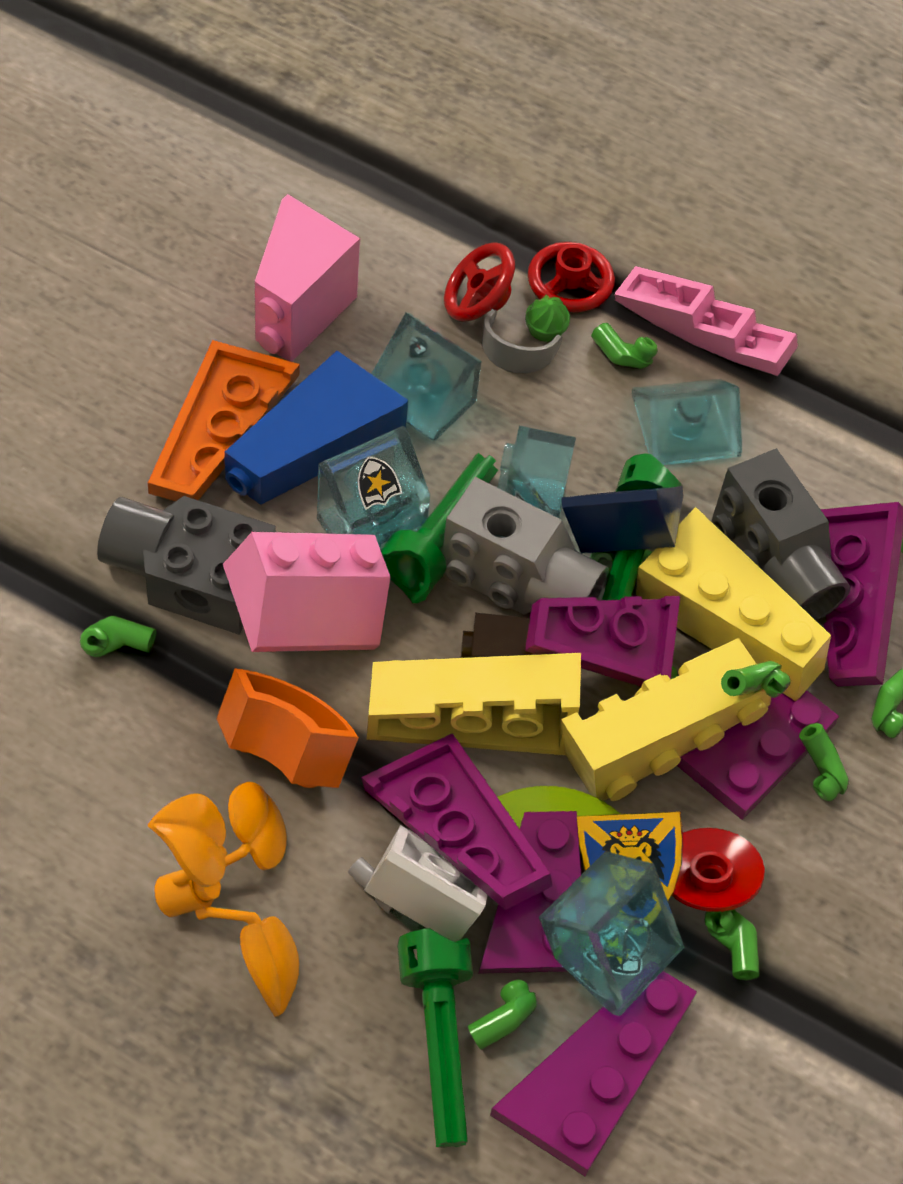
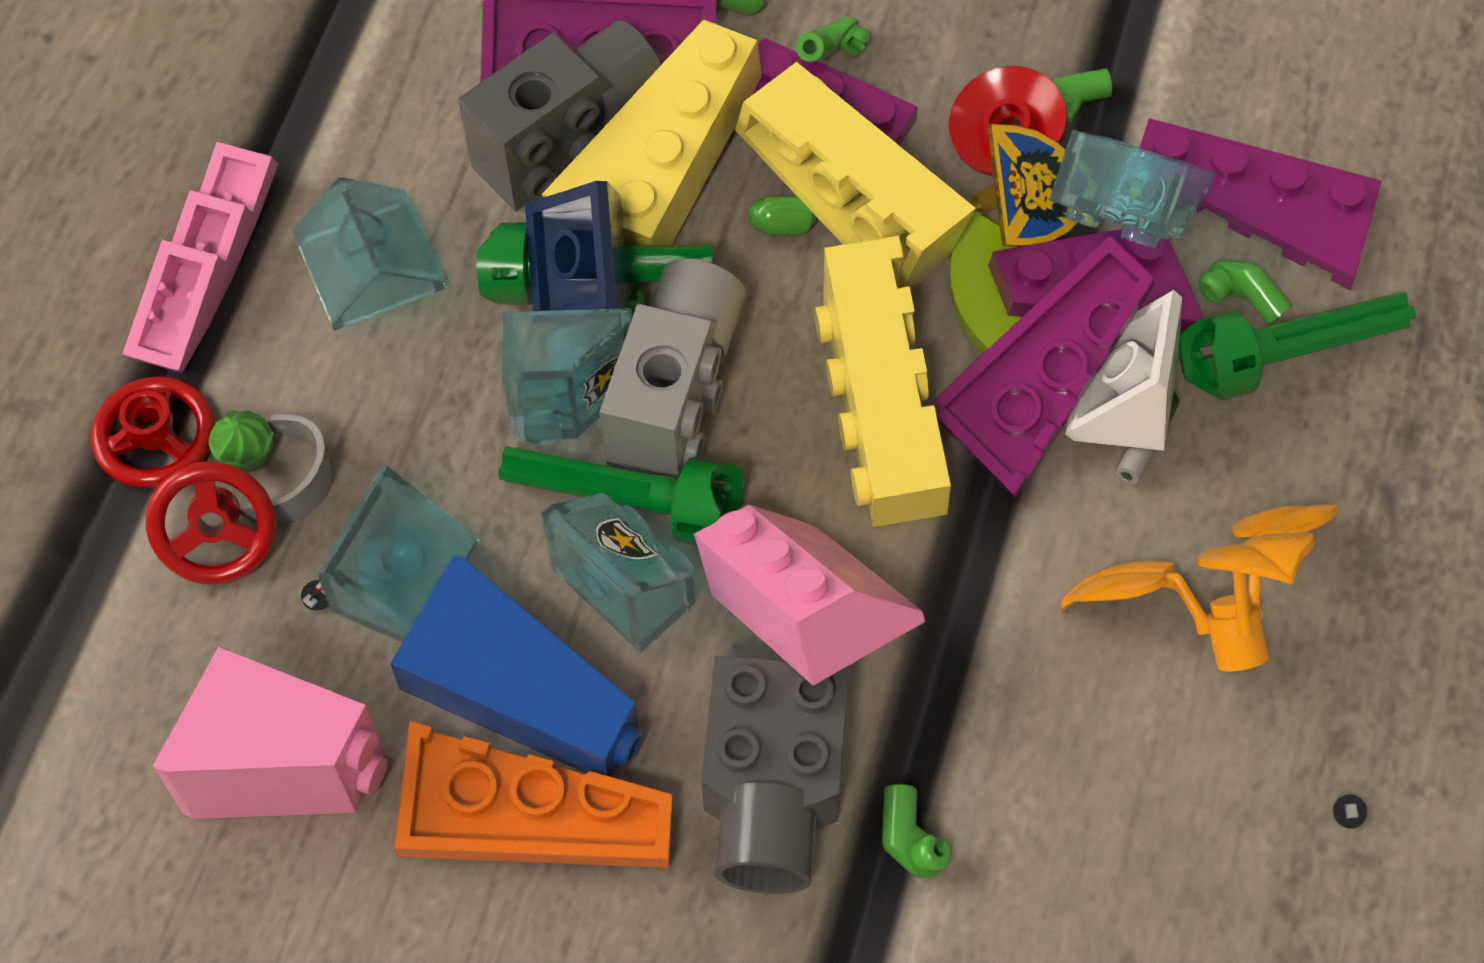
camera: 95 degrees left, 5 degrees up
orange brick [216,668,359,788] -> none
dark brown brick [460,612,533,658] -> none
magenta wing [525,596,680,687] -> none
bright green arm [591,323,658,369] -> none
bright green arm [721,660,790,697] -> none
none -> black piece [1333,794,1367,829]

